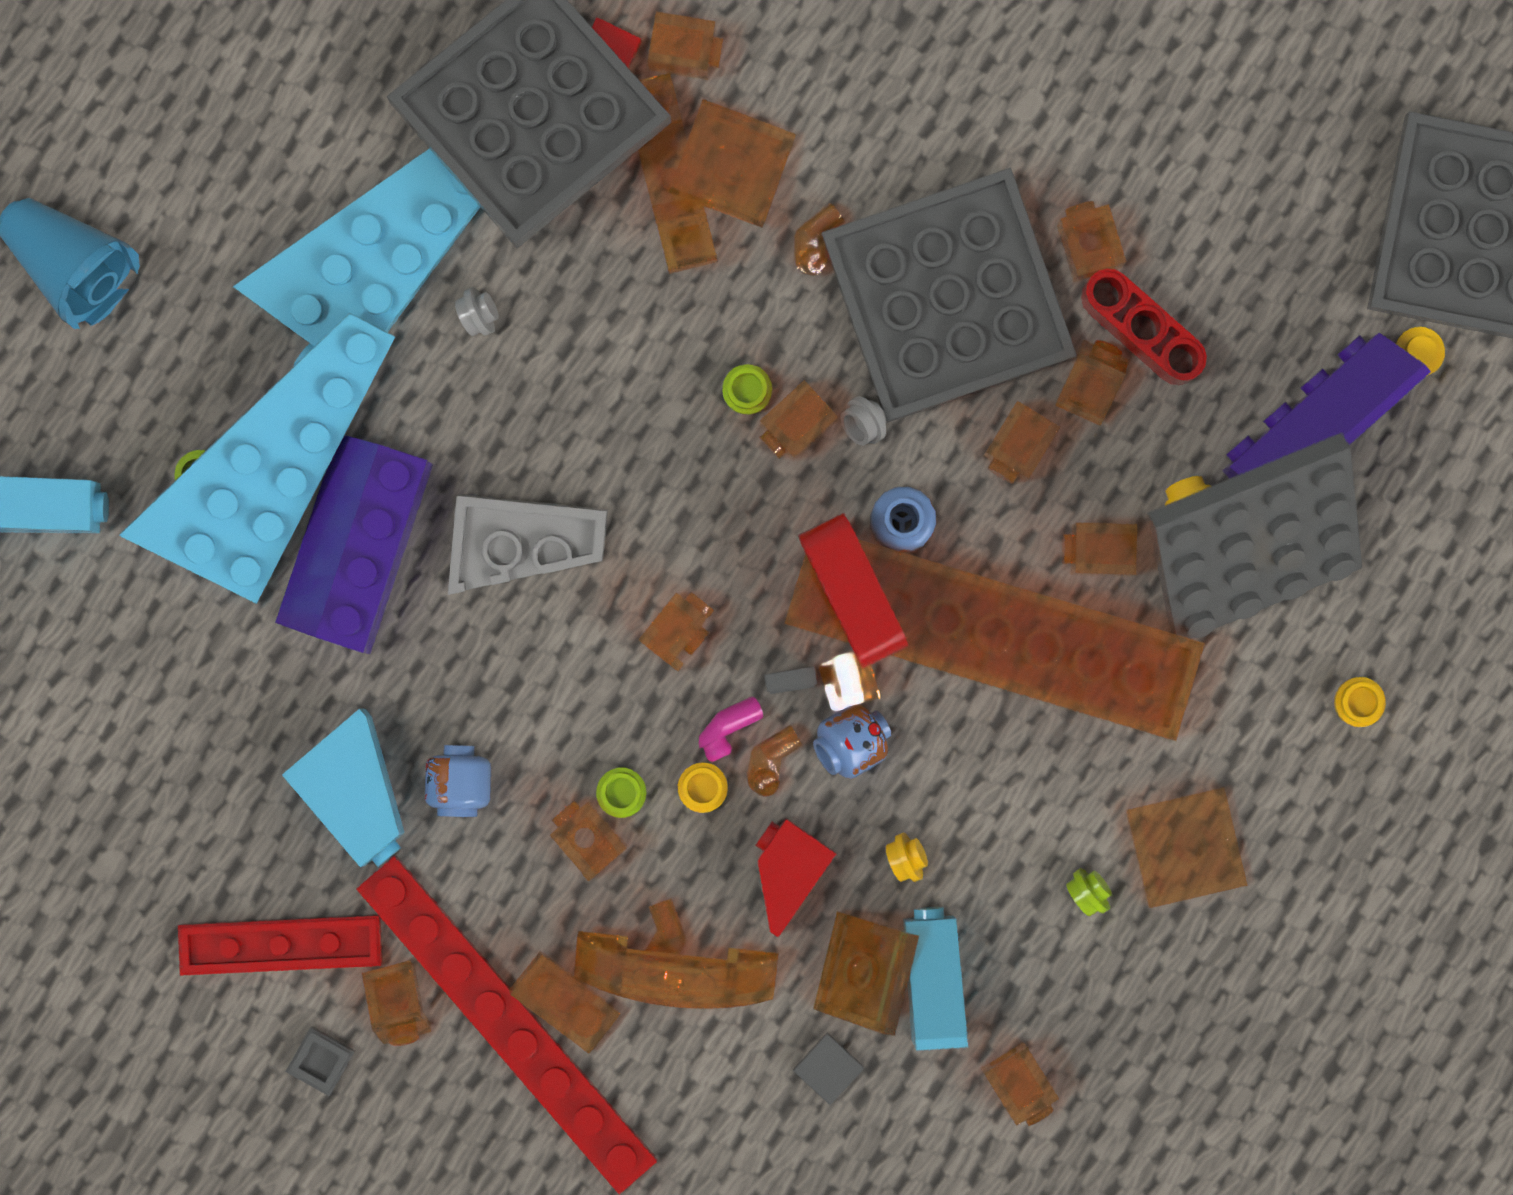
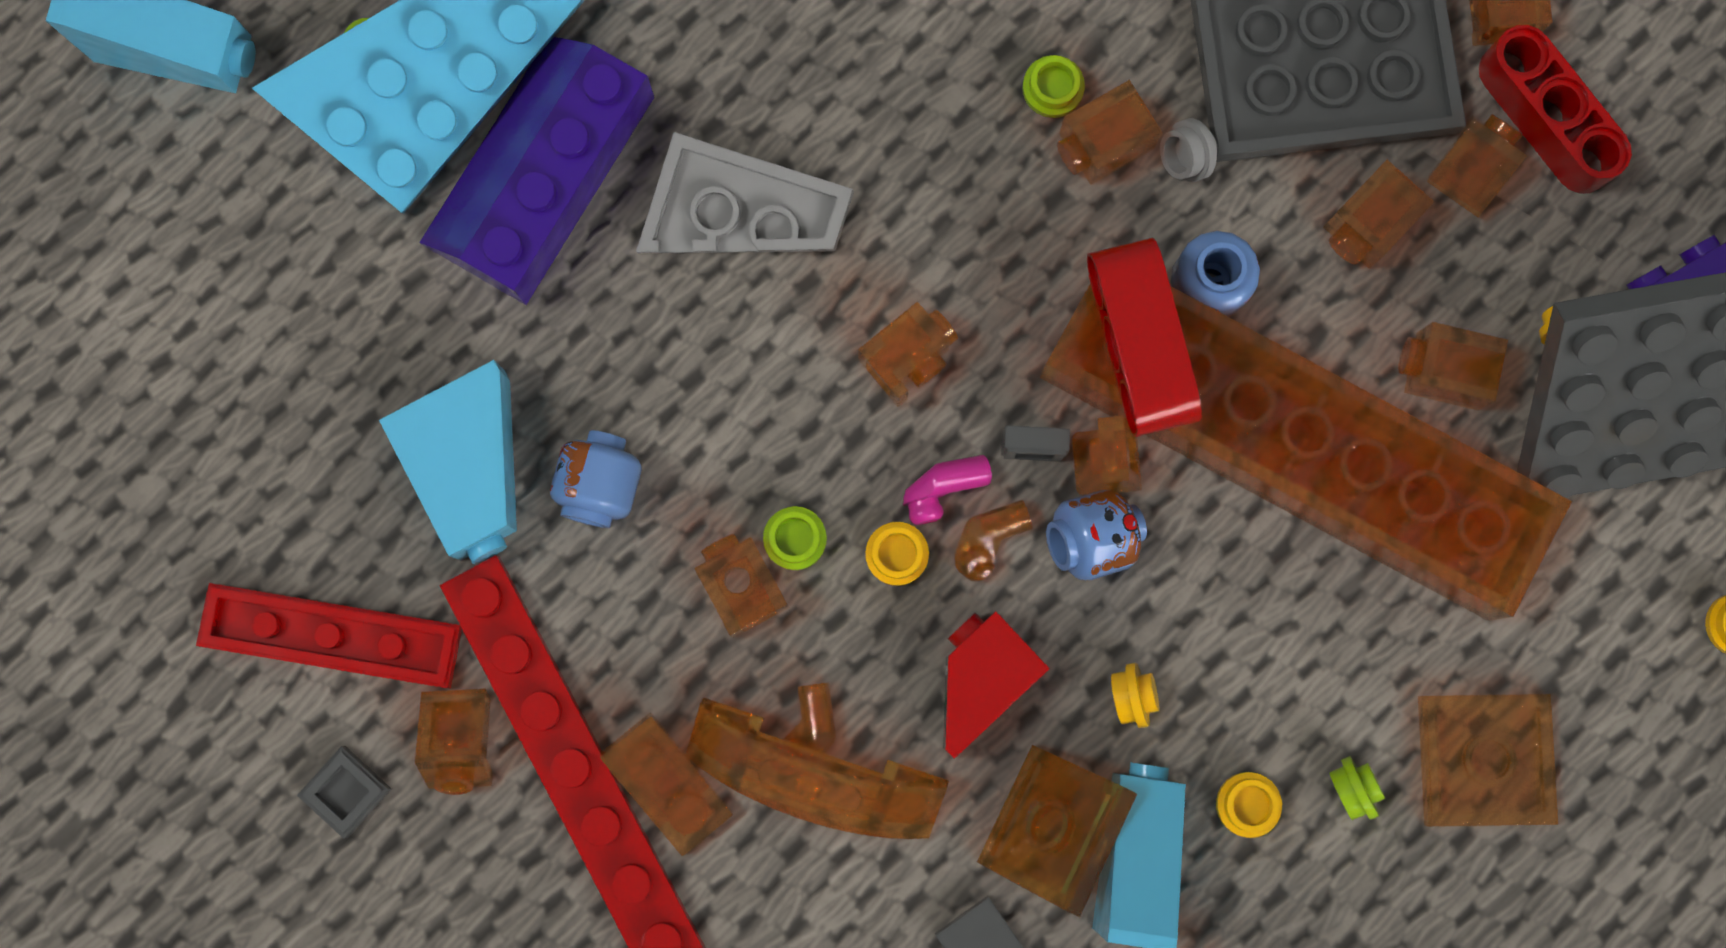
camera: 10 degrees right, 5 degrees down
none -> yellow plate [1216,772,1282,838]

